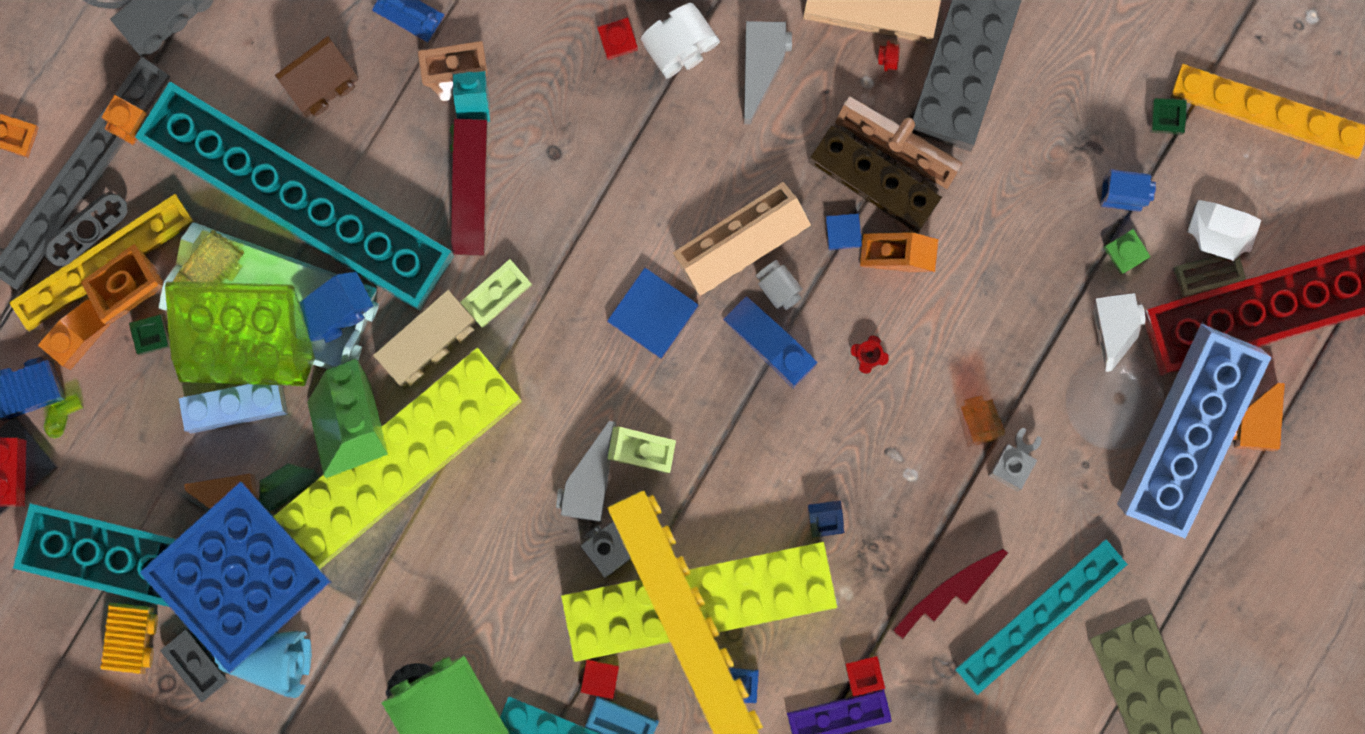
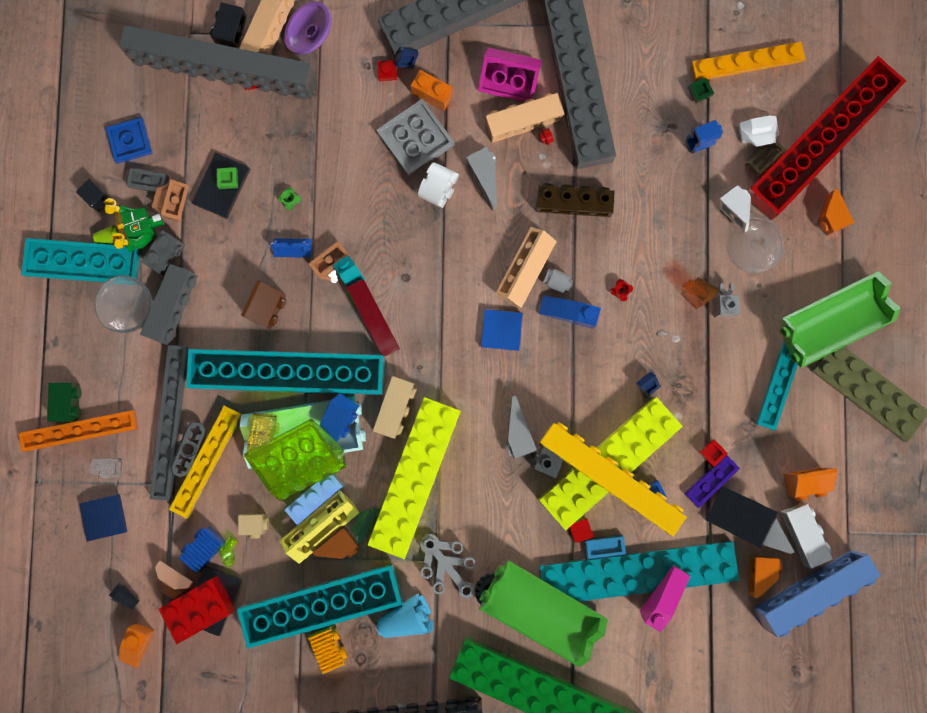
camera: 30 degrees left, 0 degrees up
orange slope [38,299,111,370] -> none
orange slope [81,243,164,324] -> none
orange brick [101,95,148,146] -> none
dark green plate [129,314,171,356] -> none
blue plate [140,482,331,673] -> none
dark grey plate [160,629,229,702] -> none
bright green slope [307,358,388,478] -> none
yellowish green plate [460,259,532,328] -> none
red plate [597,17,638,60] -> none
yellowish green plate [607,427,676,473] -> none
blue tile [826,214,862,250] -> none
nougat plate [835,96,963,189] -> none
orange slope [860,232,939,272] -> none
dark red slope [891,549,1008,639] -> none
bright green plate [1104,229,1151,275] -> none
light blue brick [1117,324,1271,539] -> none
none -> tan brick [238,513,269,539]
none -> light yellow brick [280,490,360,564]
none -> light grey plant [420,534,475,599]
none -> bright green cylinder [780,271,901,368]

